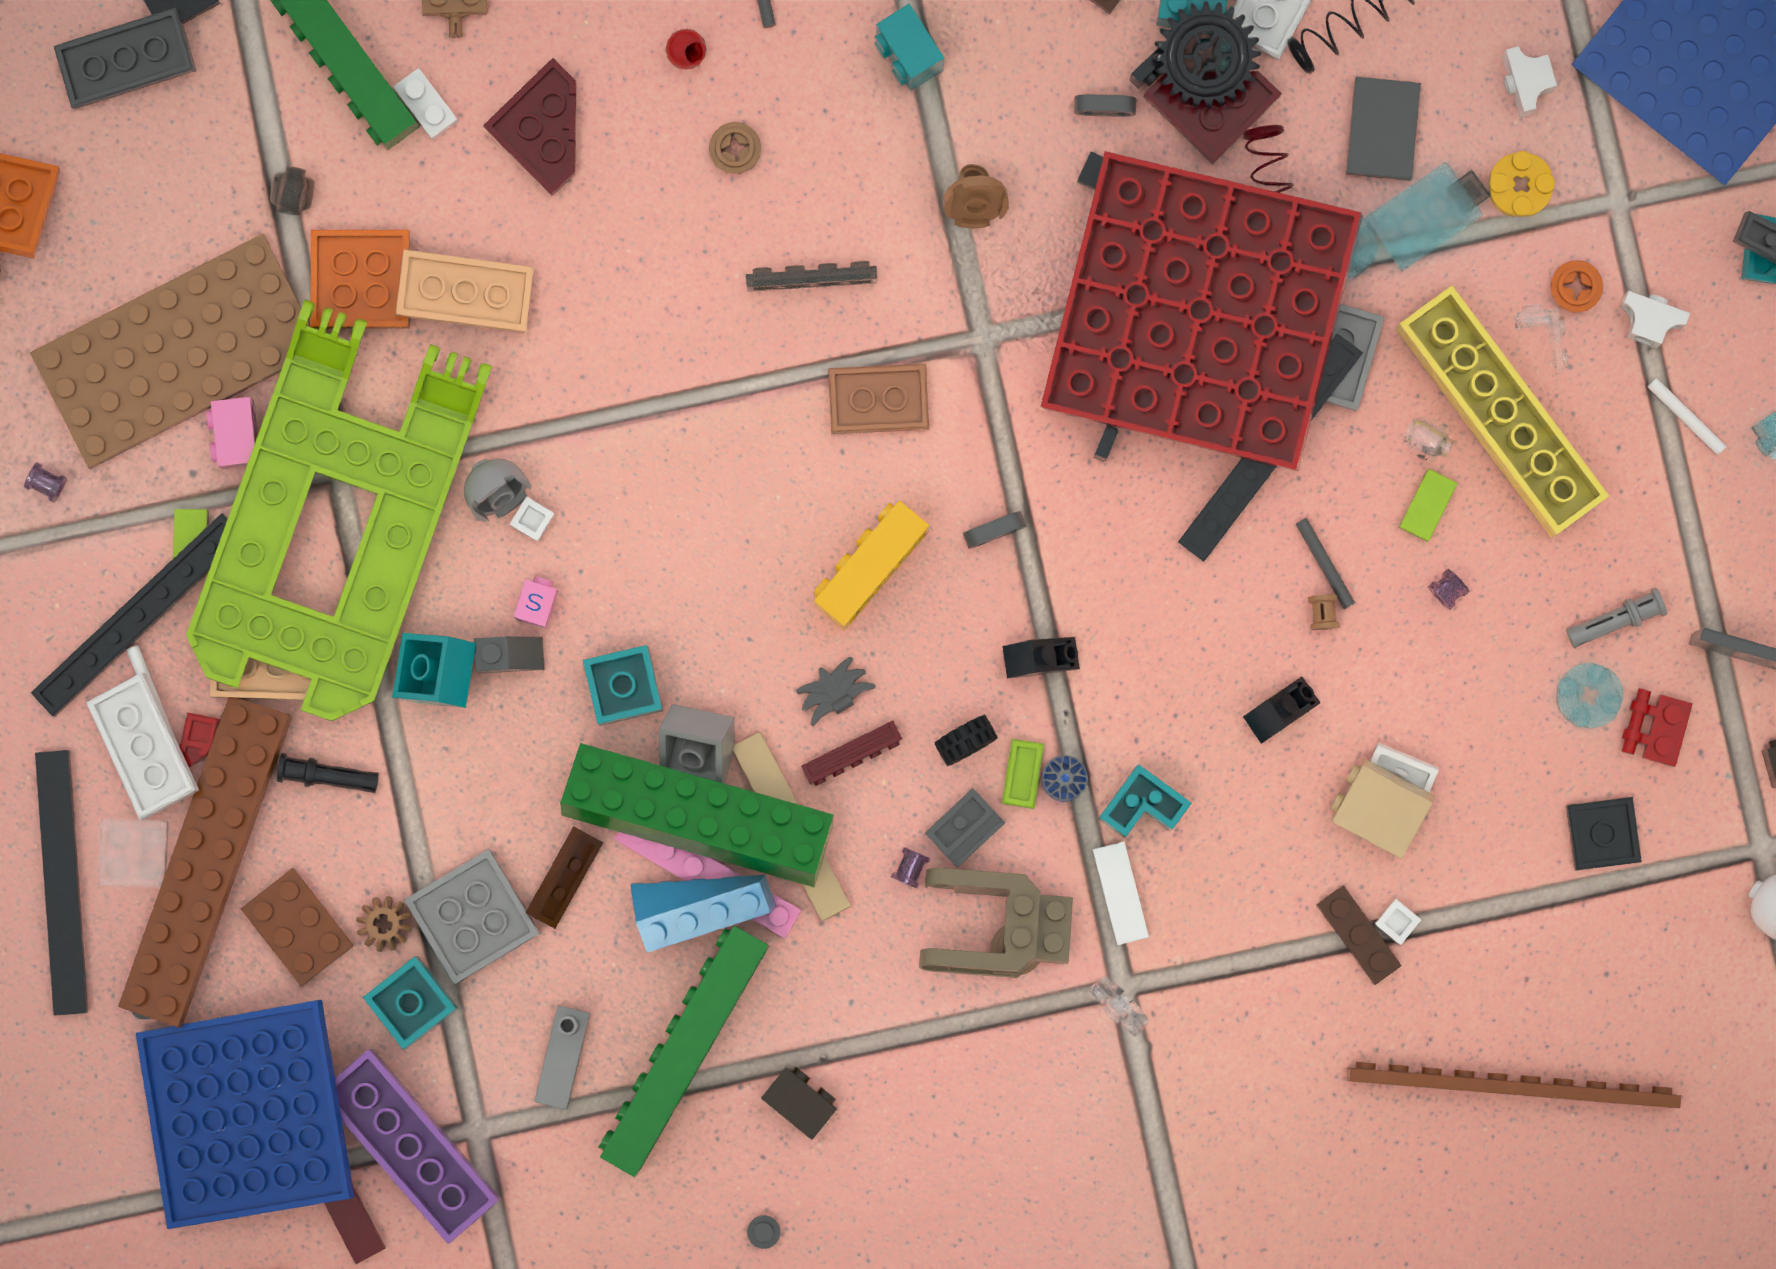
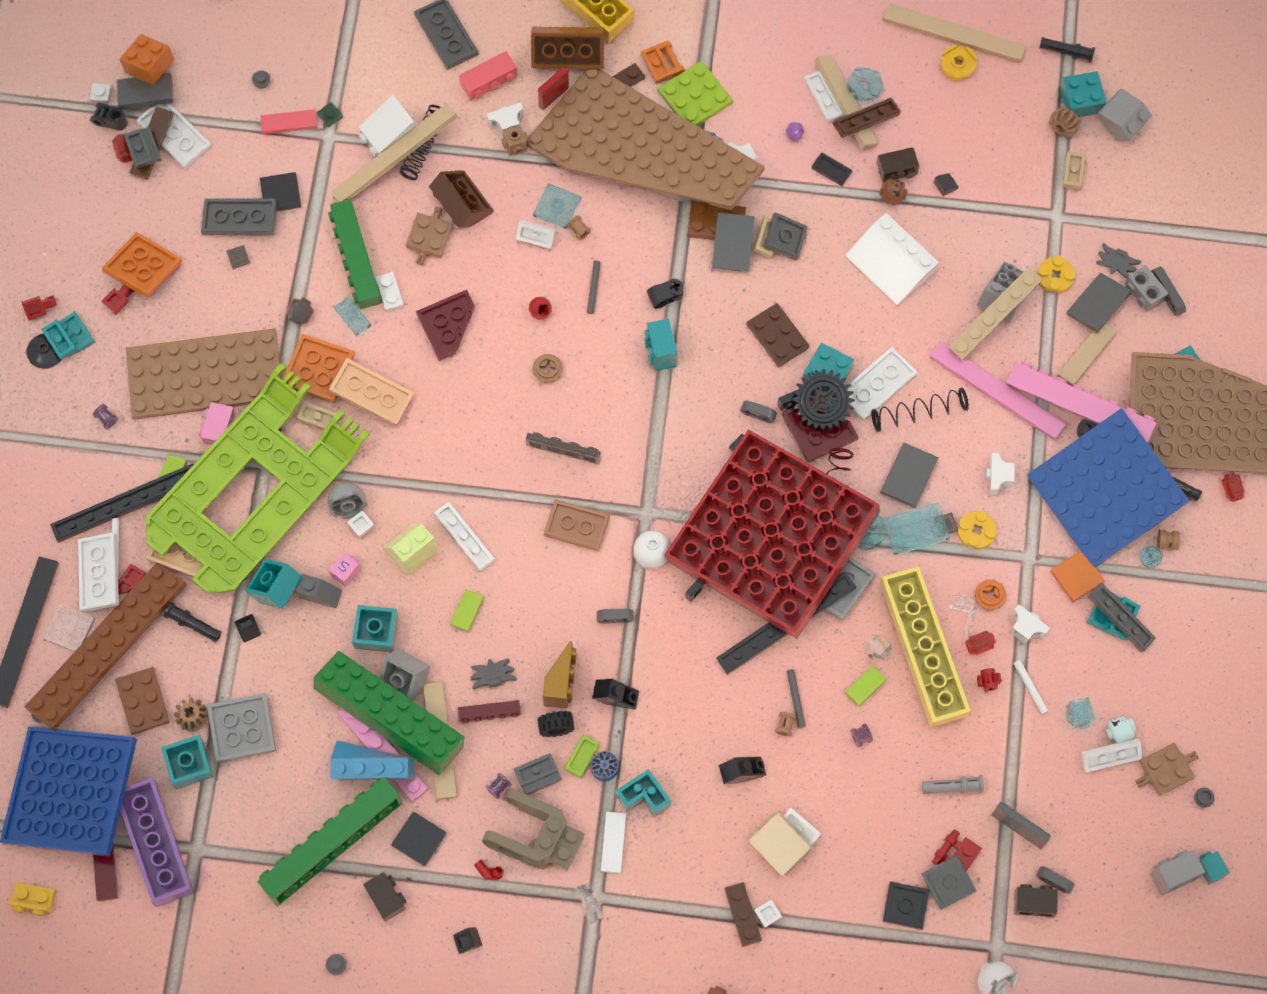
camera: 20 degrees right, 15 degrees down
reddish brown plate [525,826,603,929] -> none
light grey piece [534,1005,590,1110] -> none
yellow brick [813,500,930,631] -> none
medium nougat tile [943,164,1009,229] -> none
clear light blue plate [1556,663,1624,729] -> none
none -> clear smoke tile [226,245,250,269]
none -> black slope [234,614,261,642]
none -> tan plate [297,401,336,430]
none -> clear light blue plate [334,297,371,336]
none -> yellowish green slope [383,523,437,576]
none -> black tile [391,812,447,867]
none -> white tile [434,502,495,572]
none -> lime tile [450,589,484,632]
none -> black slope [453,927,482,954]
none -> red arm [474,859,504,881]
none -> pearl gold slope [543,641,577,709]
none -> white cylinder [633,530,671,570]
none -> dark grey tile [922,855,977,910]
none -> clear red brick [965,630,996,655]
none -> red gear [977,668,1002,691]
none -> orange tile [1050,551,1105,603]

